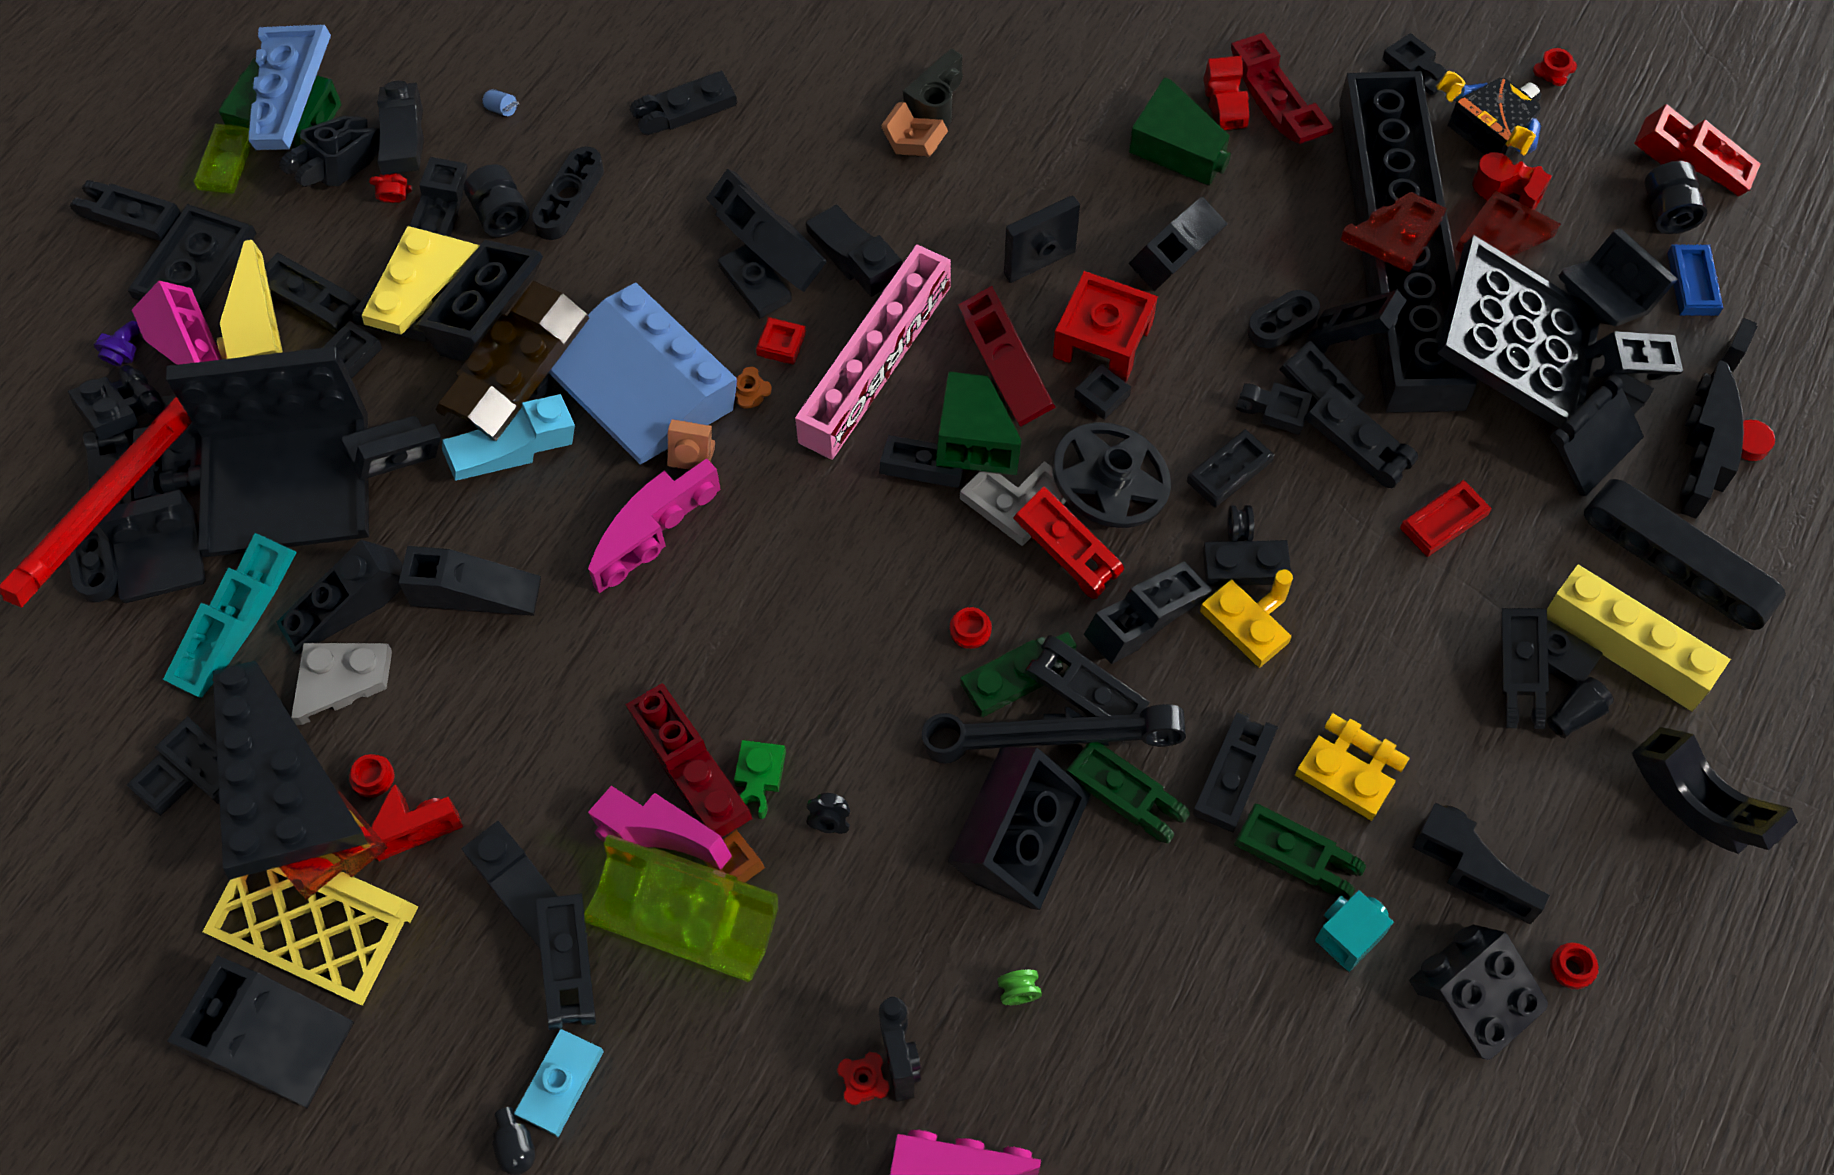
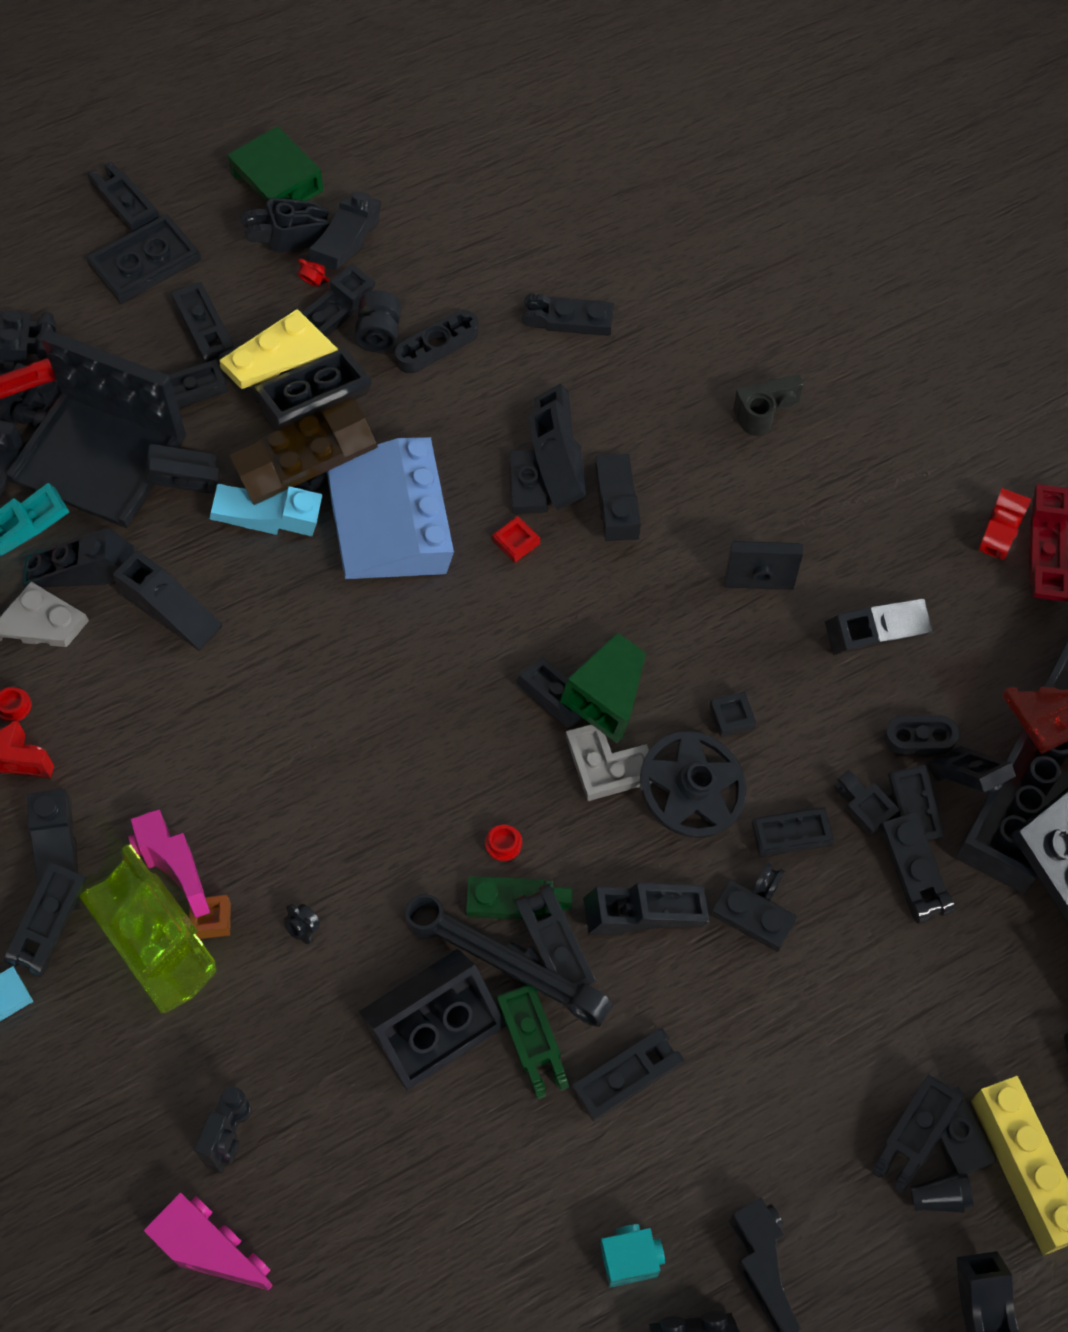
camera: 30 degrees right, 0 degrees up
dark purple plate [94,321,141,367] -> none
dark pink slope [132,281,222,365] -> none
clear neon green plate [194,124,252,194] -> none
light yellow slope [217,240,283,359] -> none
medium blue wing [248,25,331,150] -> none
medium blue piece [483,89,519,116] -> none
dark pink slope [588,458,721,593] -> none
dark red slope [625,683,752,838] -> none
nougat bracket [667,419,715,470] -> none
green plate [734,740,786,819] -> none
dark orange plate [735,367,772,409] -> none
bright pink brick [795,244,951,460] -> none
red plate [837,1052,889,1105] -> none
nougat bracket [882,102,948,156] -> none
dark red slope [958,286,1056,427] -> none
bright green bush [997,969,1042,1005] -> none
red plate [1013,486,1124,599] -> none
red panel [1053,271,1158,382] -> none
dark green slope [1129,77,1231,185] -> none
yellow plate [1200,569,1293,668] -> none
dark green hinge [1234,803,1366,900] -> none
yellow plate [1295,713,1410,821] -> none
red tile [1400,480,1492,557] -> none

